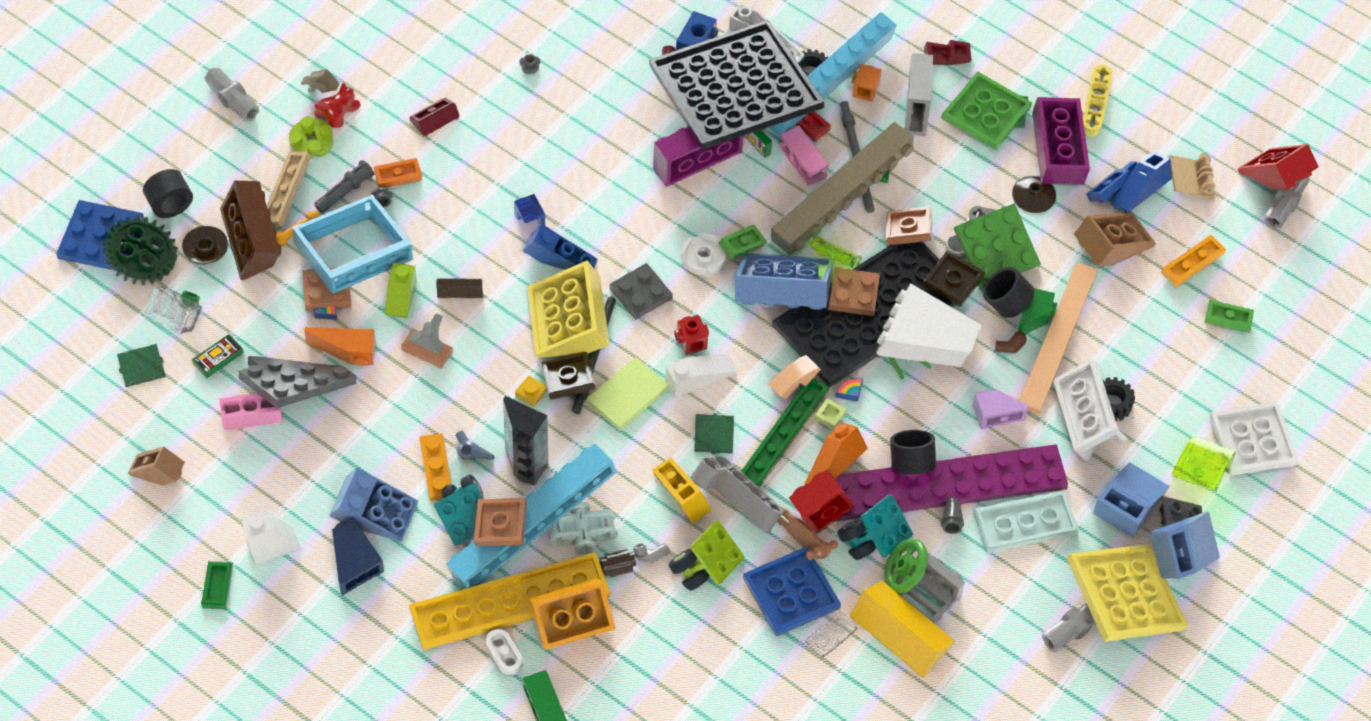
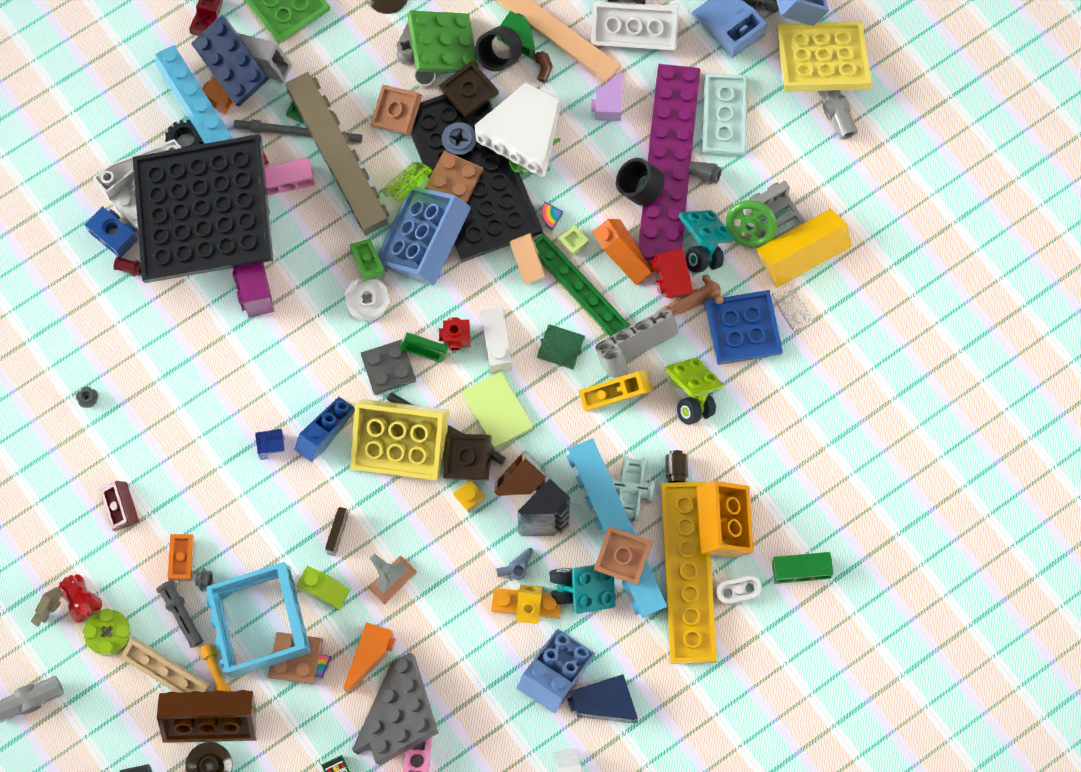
camera: 70 degrees left, 15 degrees up
light grey arm [633,543,670,563] -> none
none -> dark blue plate [191,15,270,107]
none -> green tile [399,332,449,363]
none -> sand blue gear [442,122,476,156]
none -> reddish brown slope [494,450,546,496]
none -> yellow bracket [516,584,543,624]

